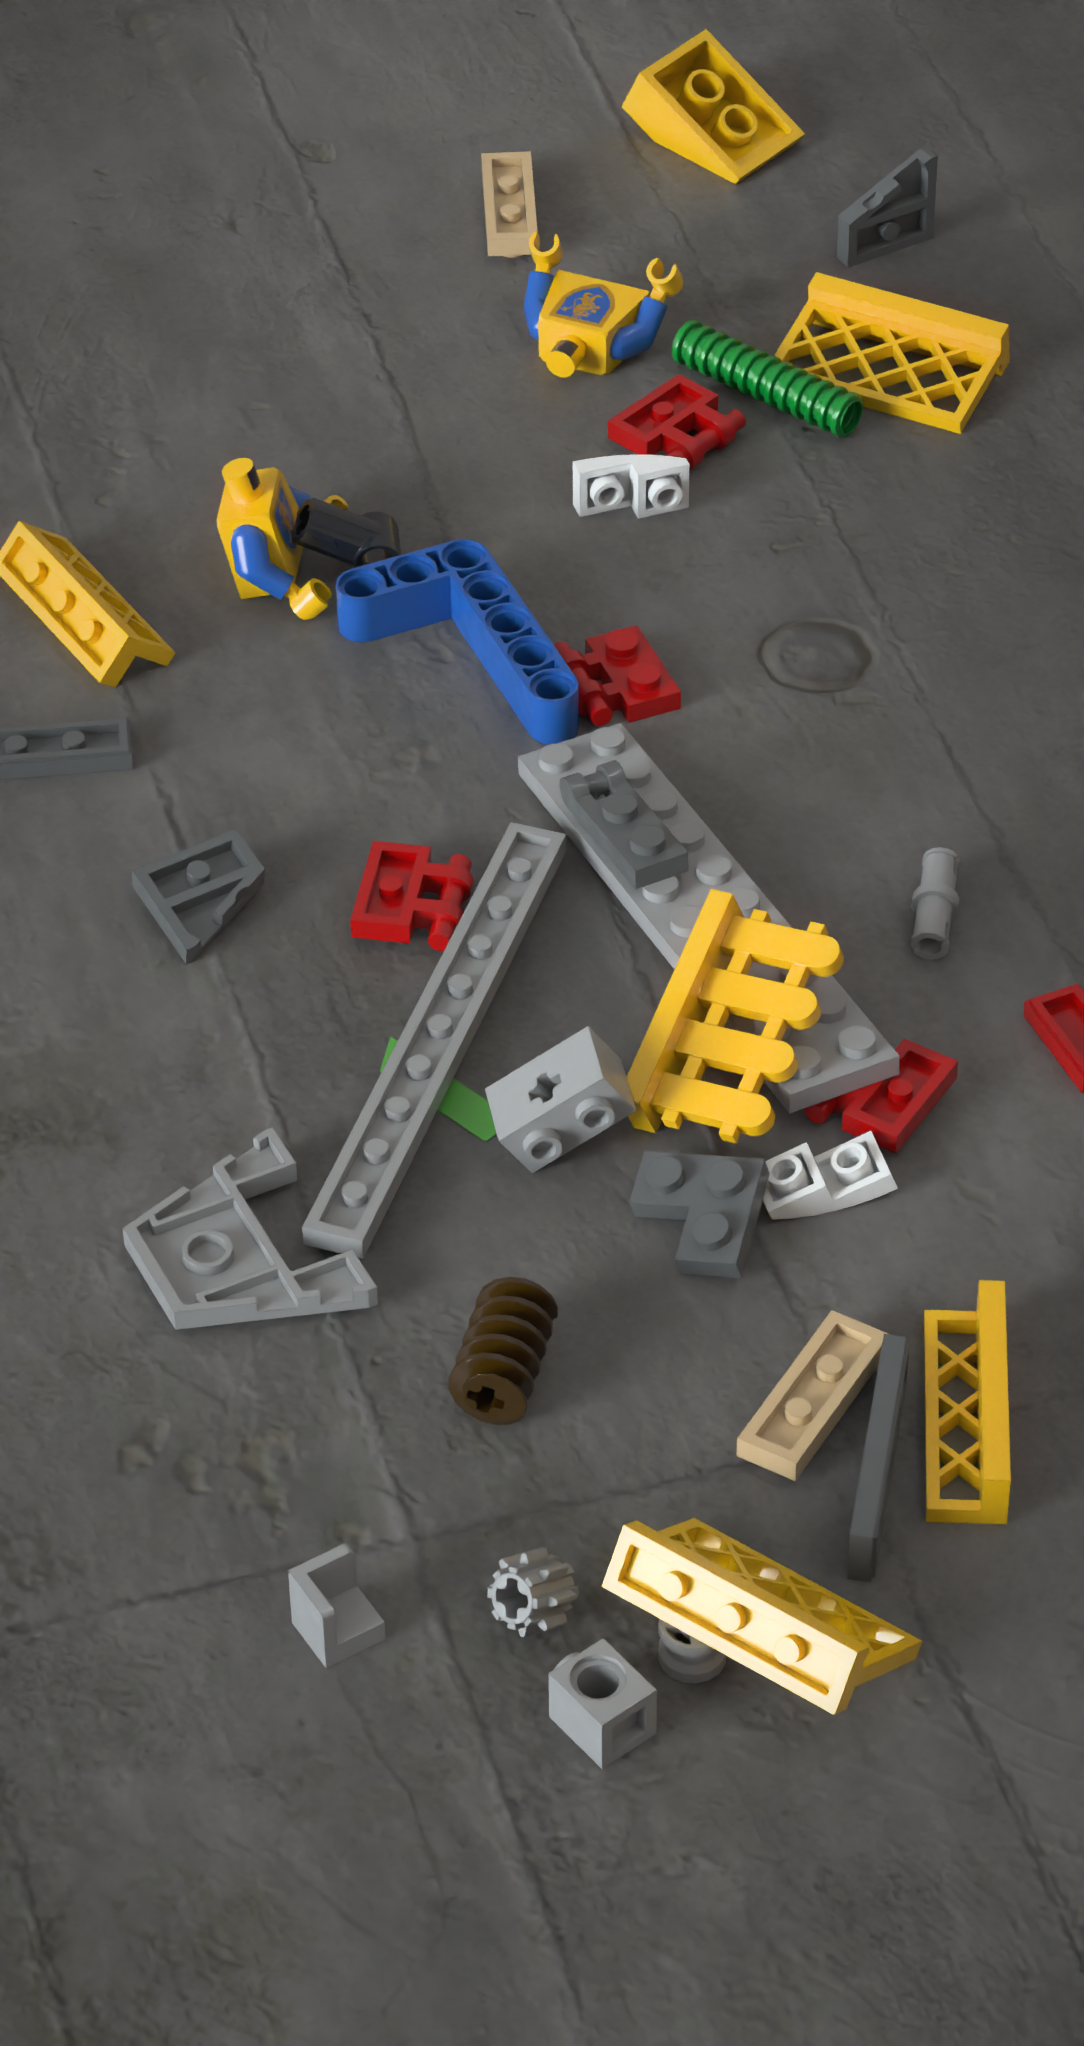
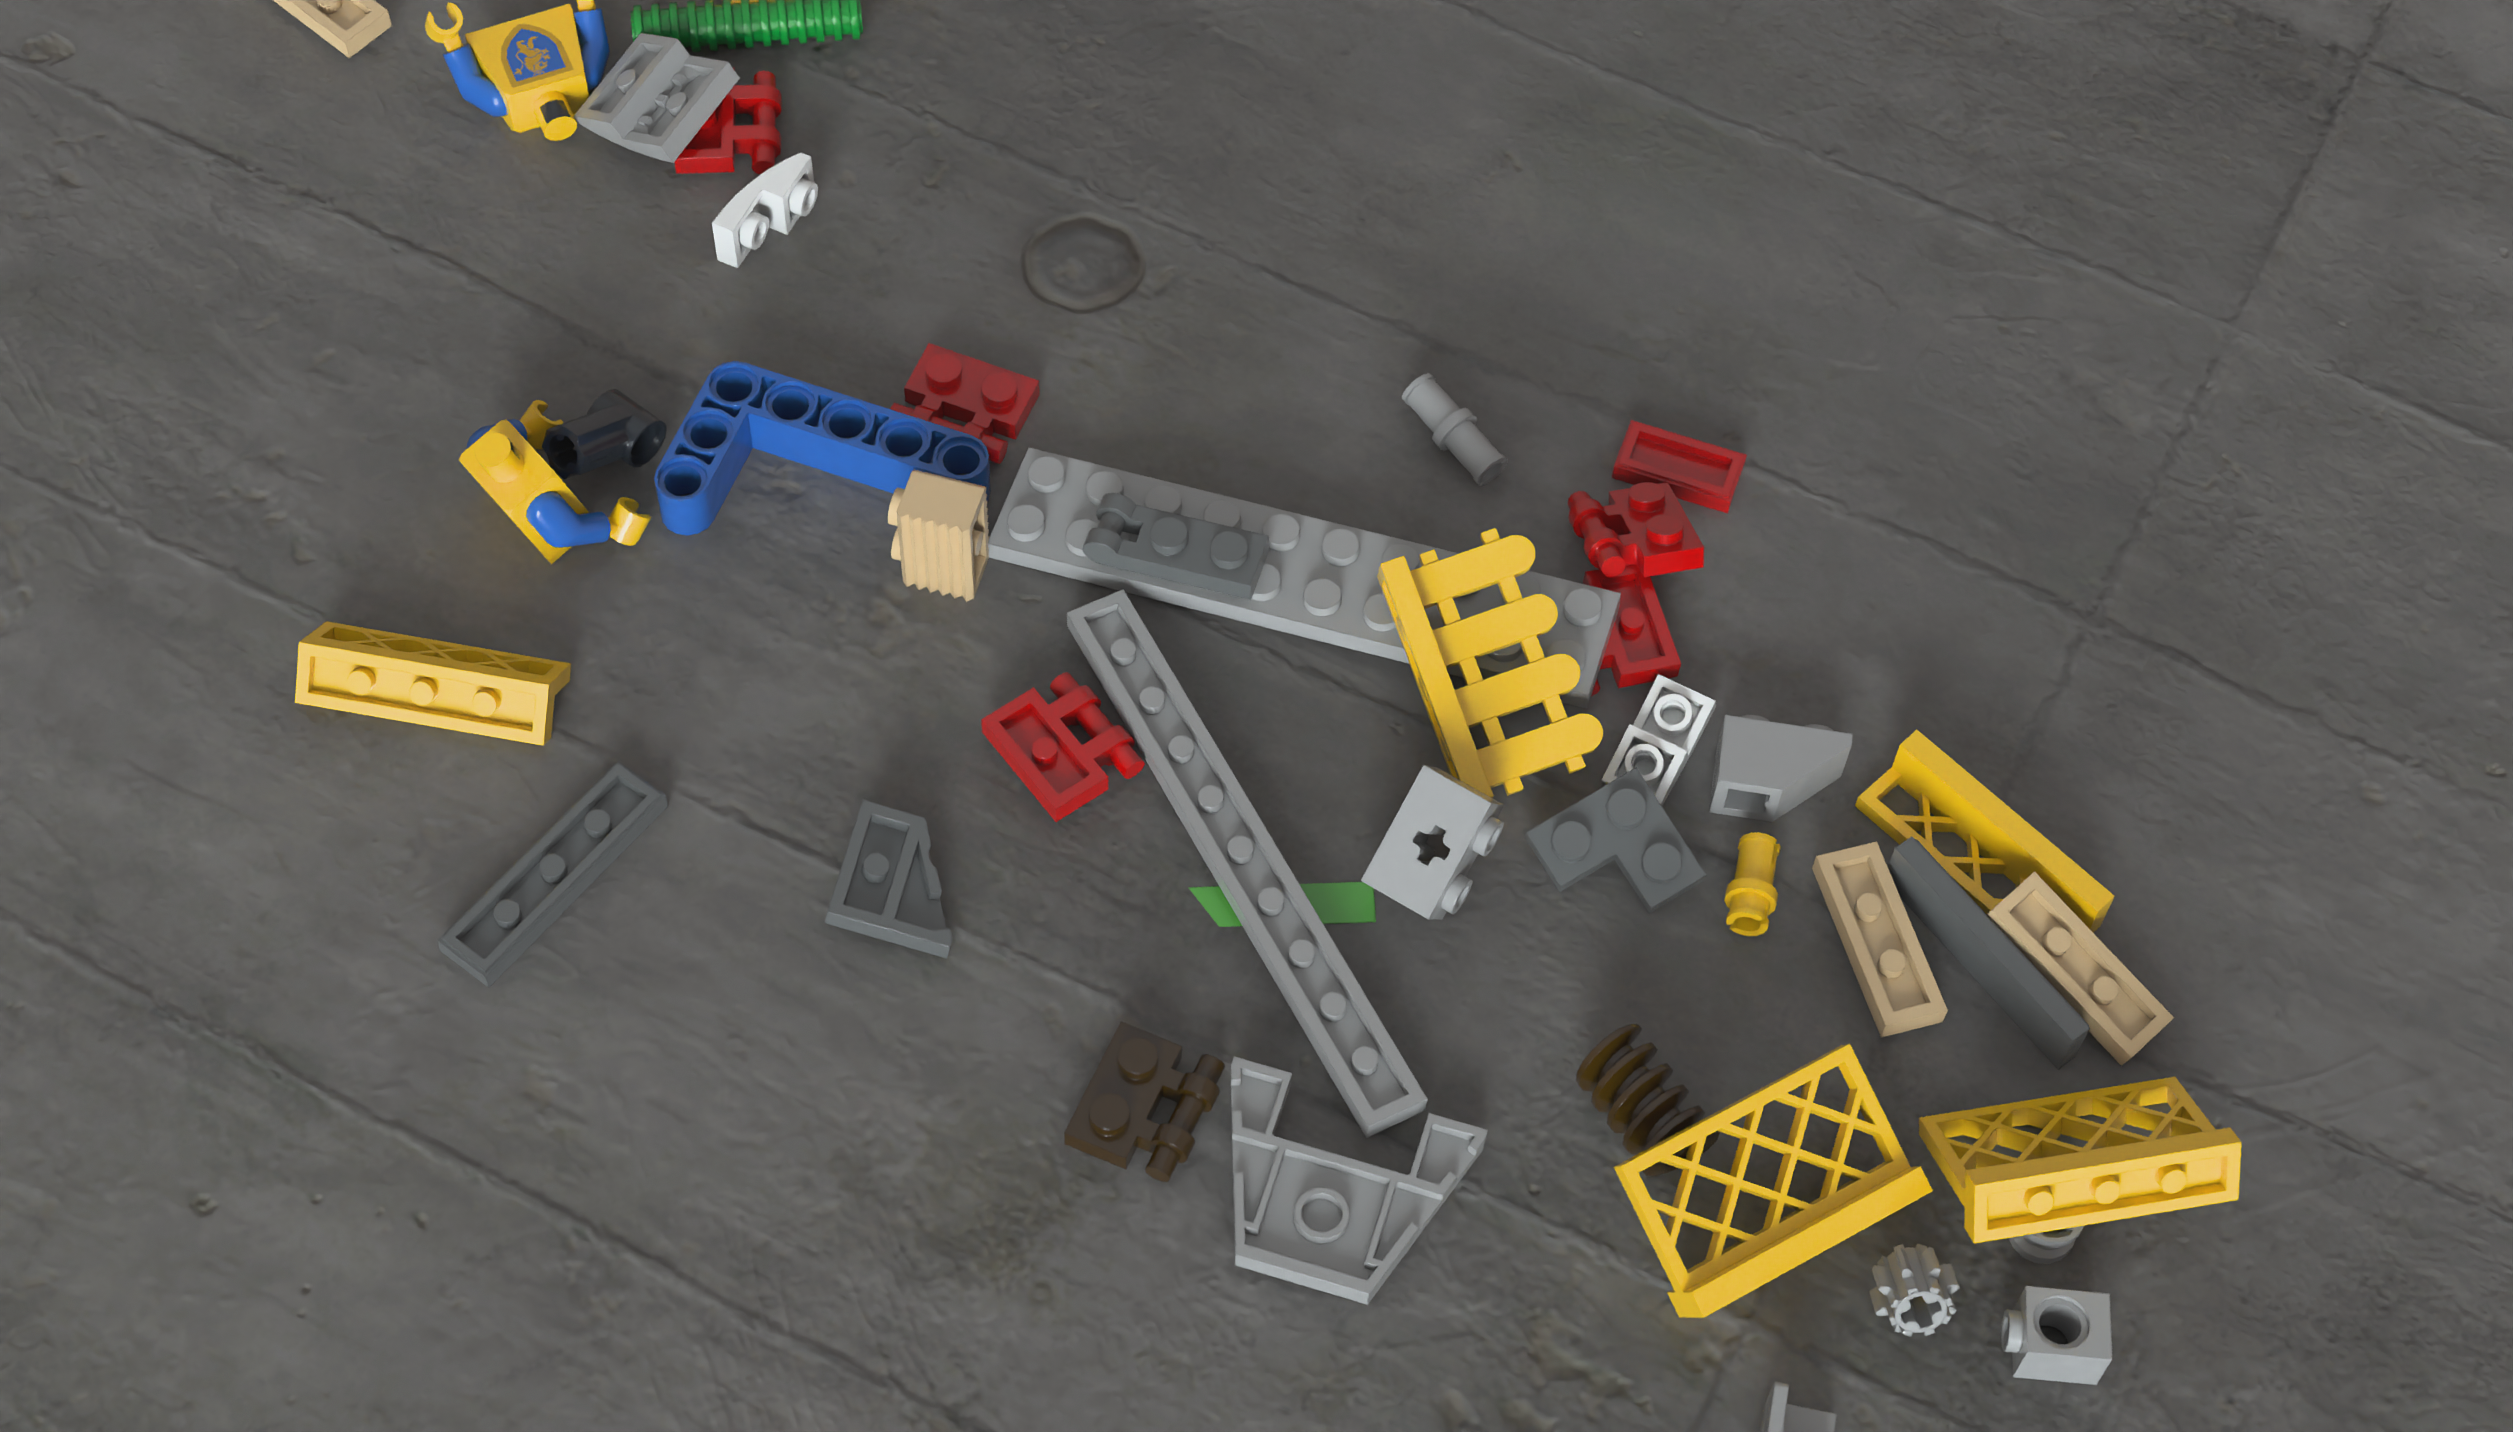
camera: 50 degrees left, 15 degrees up
none -> light grey slope [574,33,740,163]
none -> tan brick [888,469,990,602]
none -> dark brown plate [1064,1021,1225,1182]
none -> red plate [1567,482,1704,577]
none -> yellow fence [1614,1044,1933,1318]
none -> light grey slope [1709,715,1853,822]
none -> yellow pin [1724,832,1781,936]
none -> tan plate [1987,871,2174,1066]

